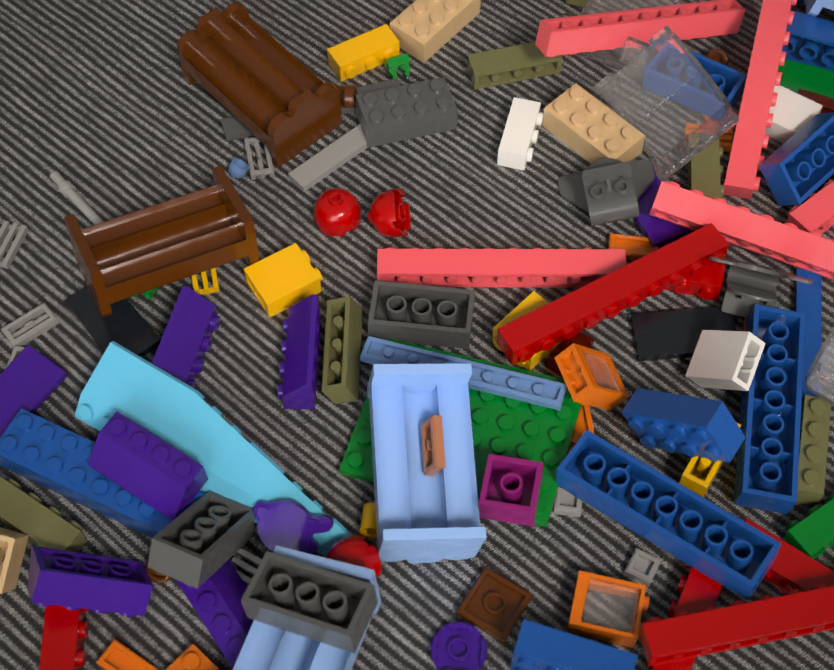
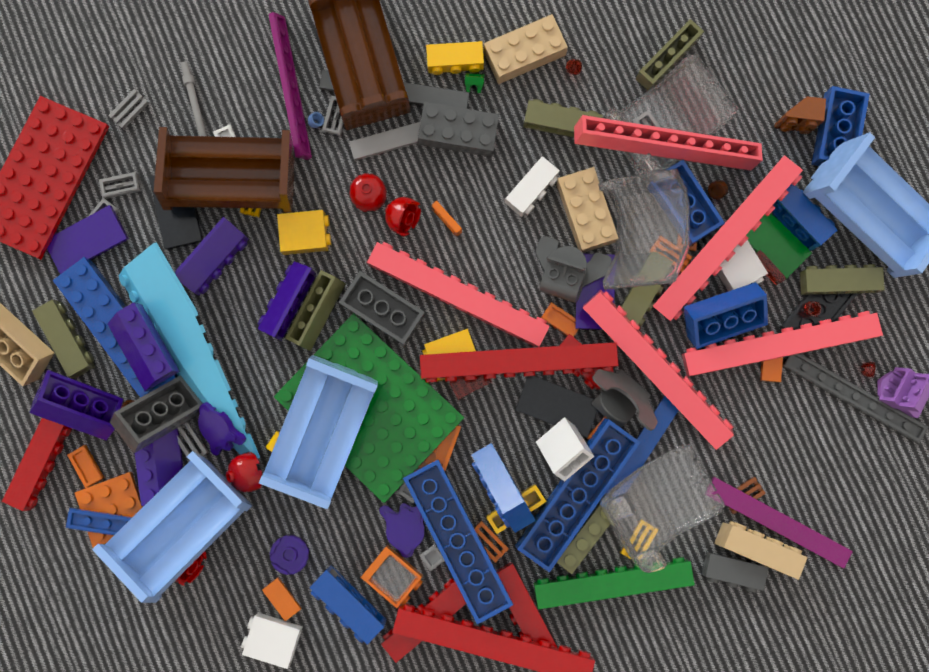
camera: 25 degrees right, 25 degrees up
dark grey brick [241,551,378,653] -> none
reddish brown tile [338,85,358,108] -> none
medium blue tile [360,336,567,411] -> none
nougat tile [420,415,446,476] -> none
reddish brown tile [456,567,533,644] -> none
magenta brick [479,454,544,527] -> none
orange window [554,343,629,411] -> none
none -> magenta tile [268,12,312,160]
none -> dark purple tile [379,503,425,558]
none -> orange tile [432,201,462,236]
none -> clear red hinge [566,59,582,75]

